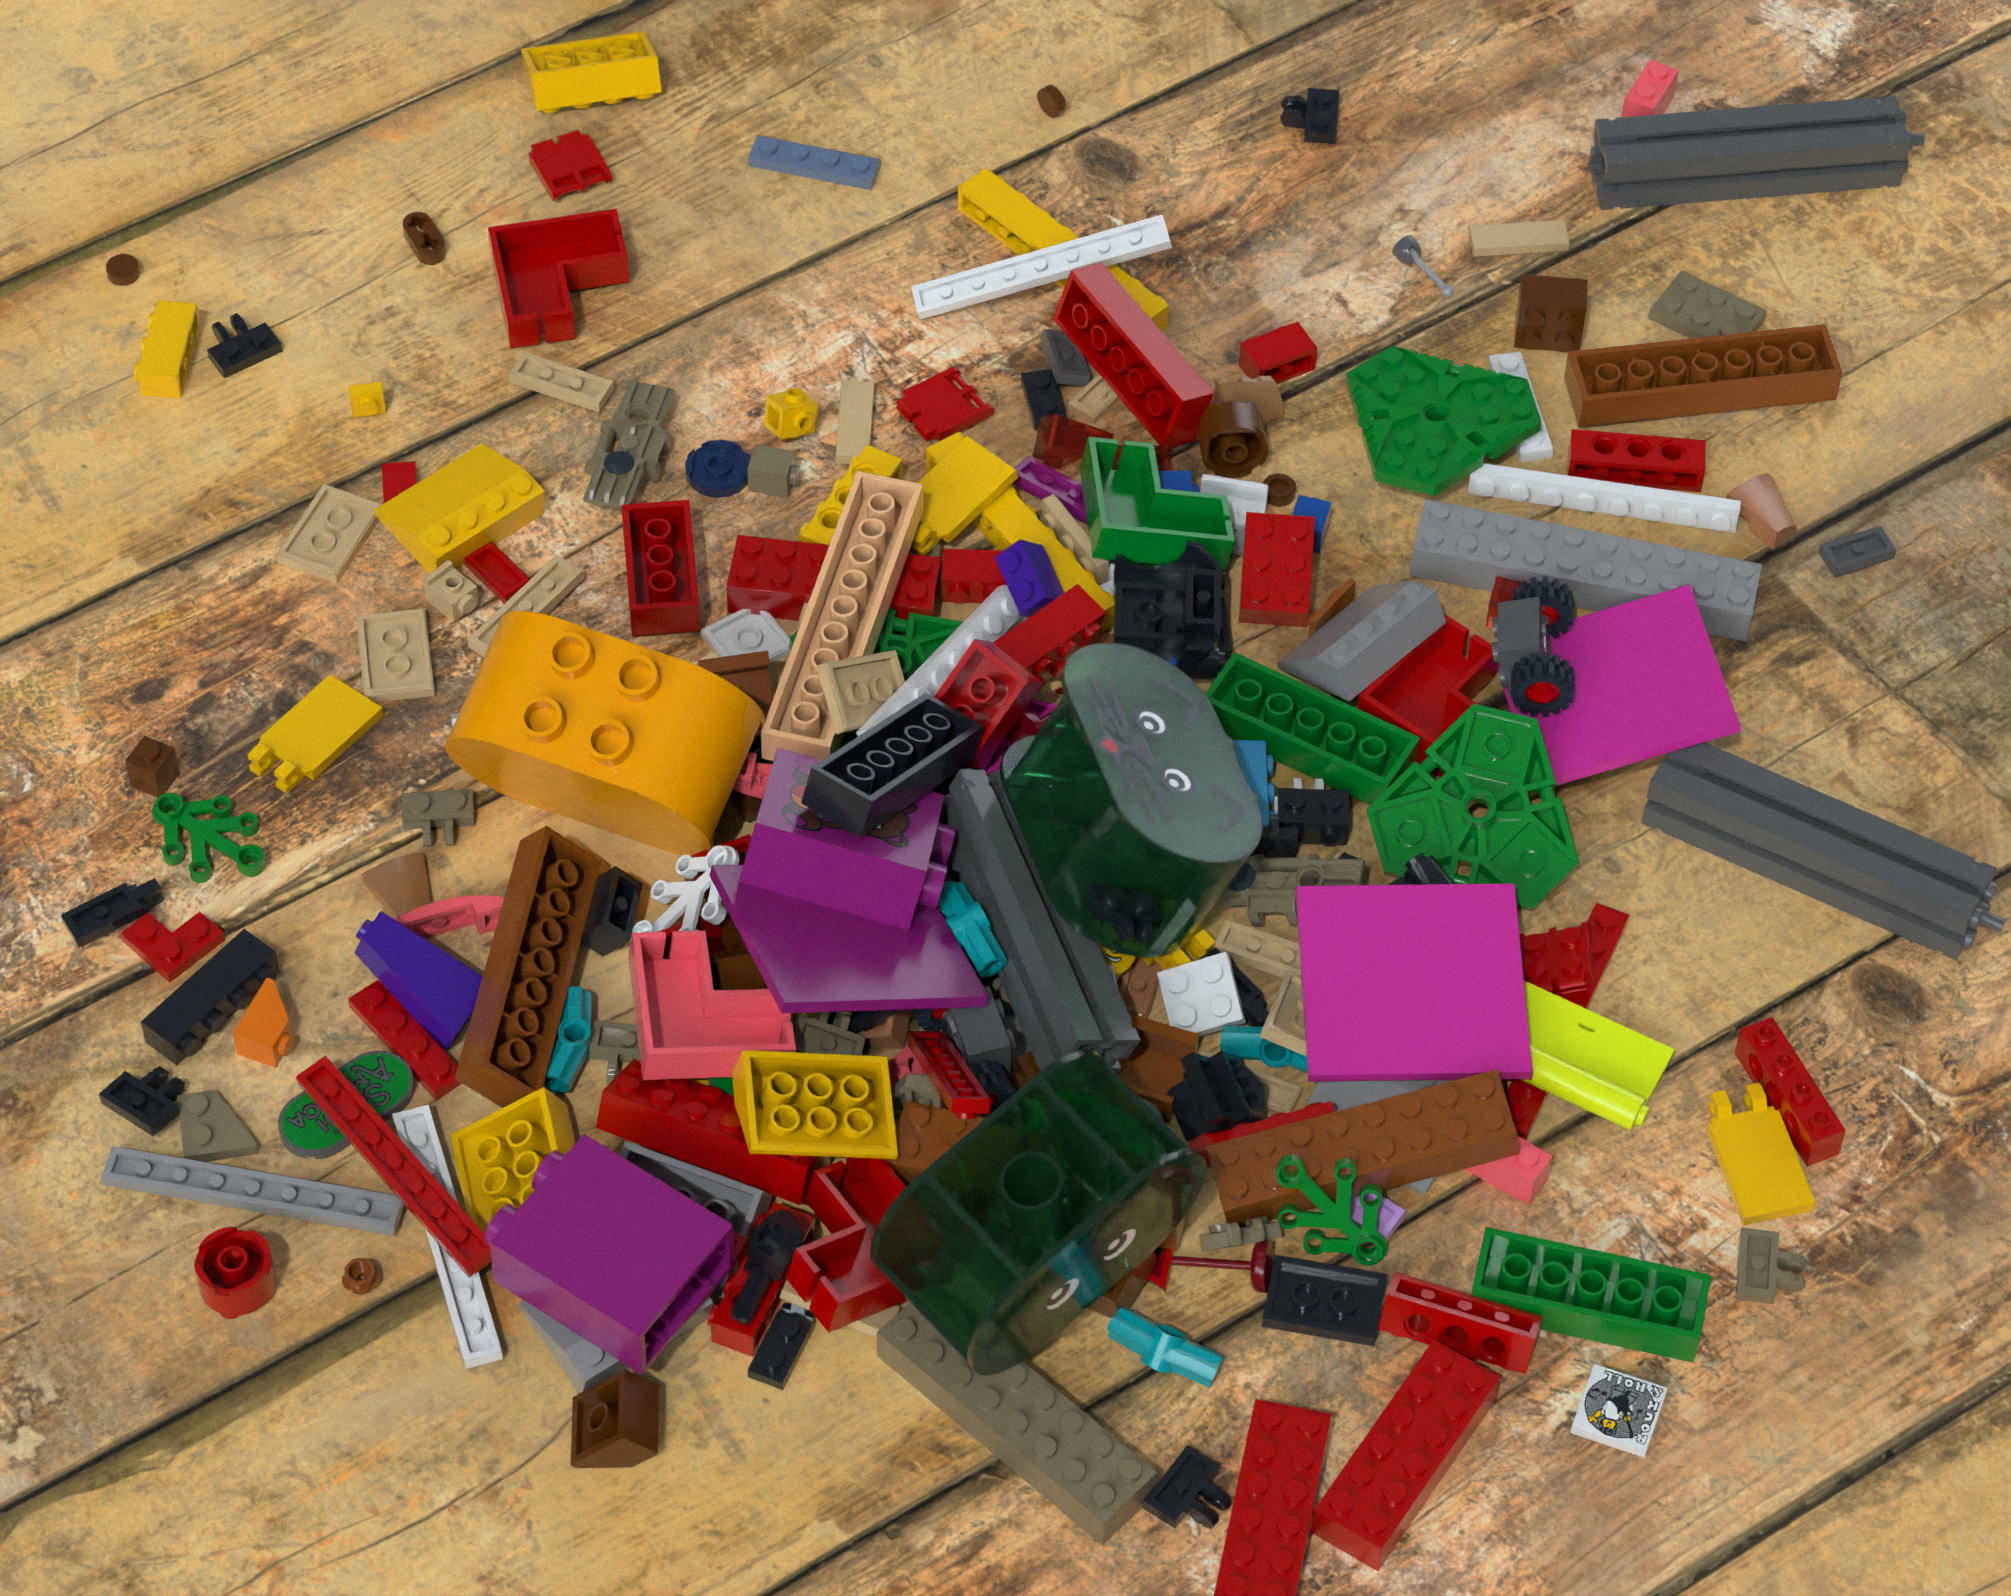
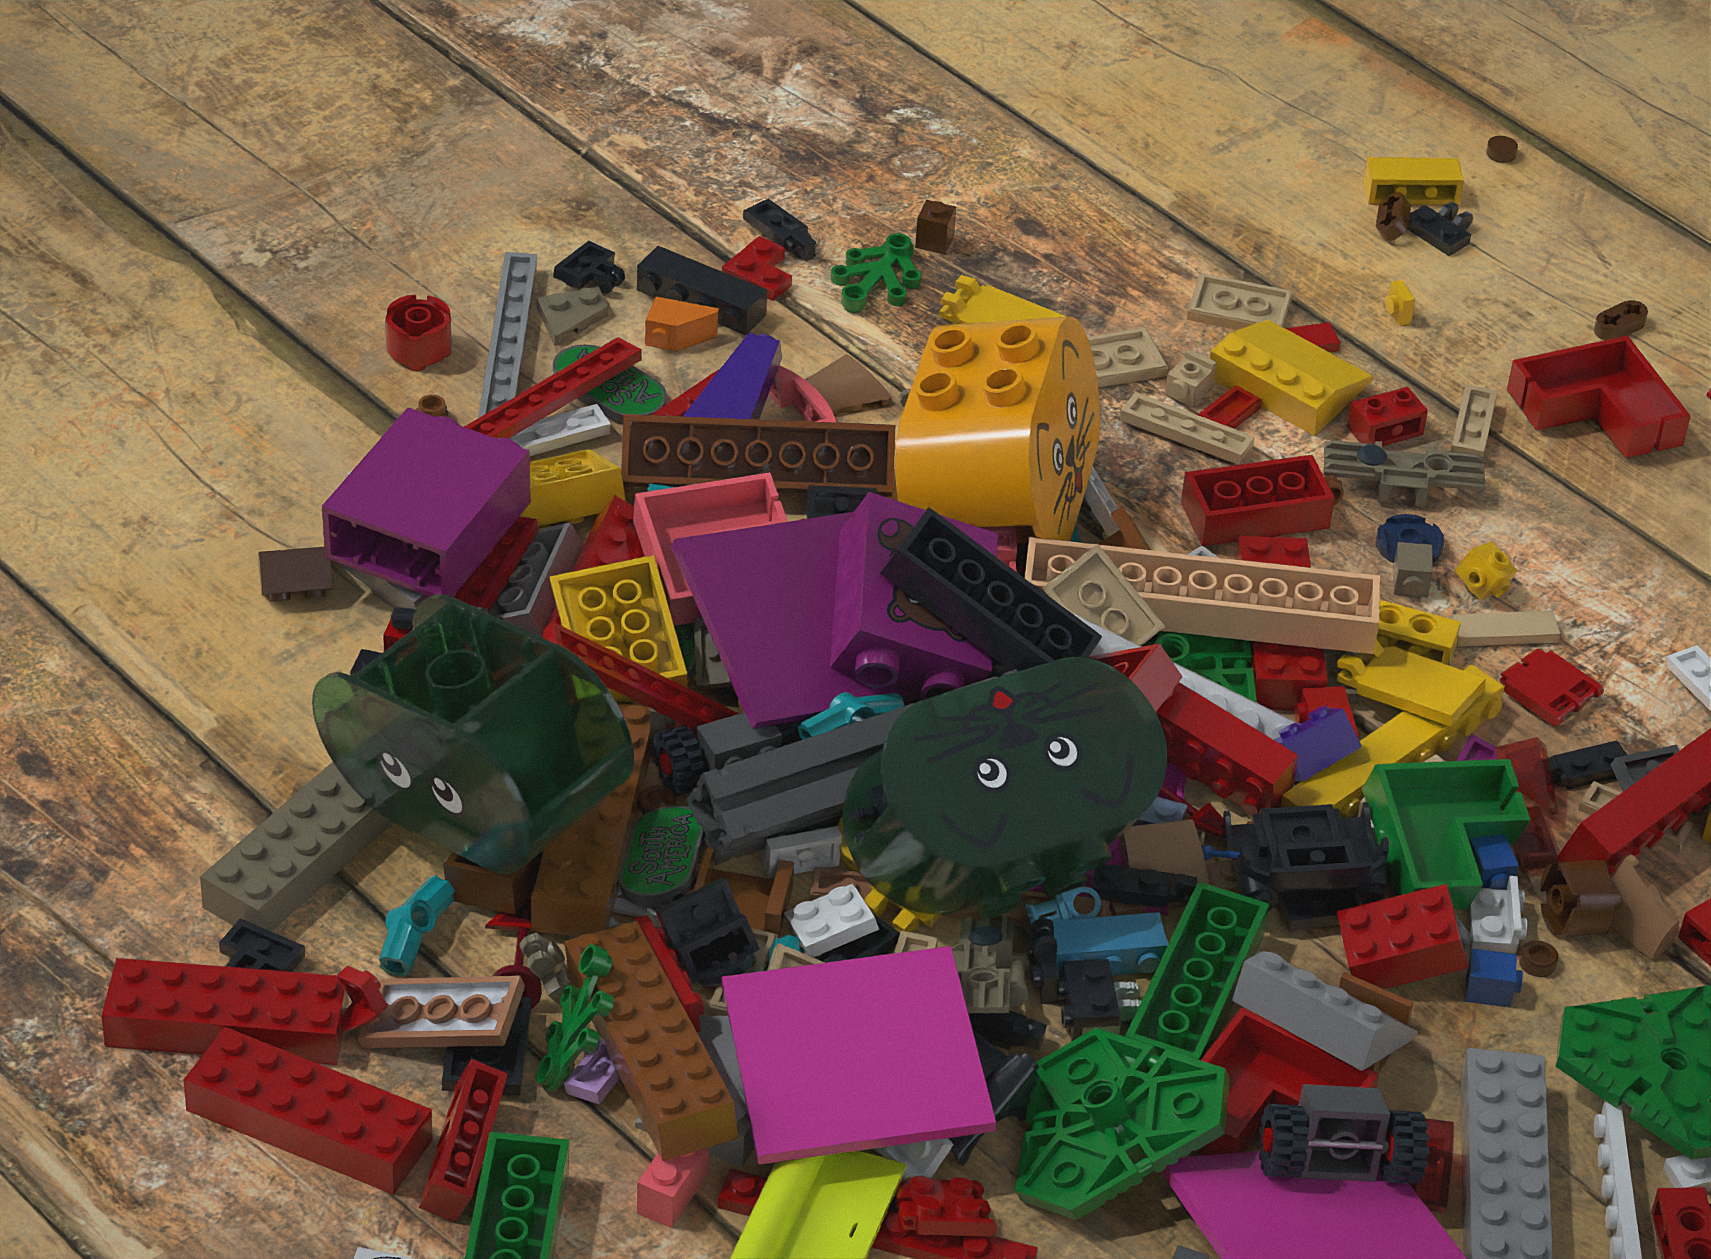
camera: 80 degrees right, 10 degrees down
none -> red plate [337,965,388,1031]
none -> nougat piece [358,976,525,1048]
none -> red brick [1347,386,1428,447]
none -> reddish brown beam [1376,192,1411,241]

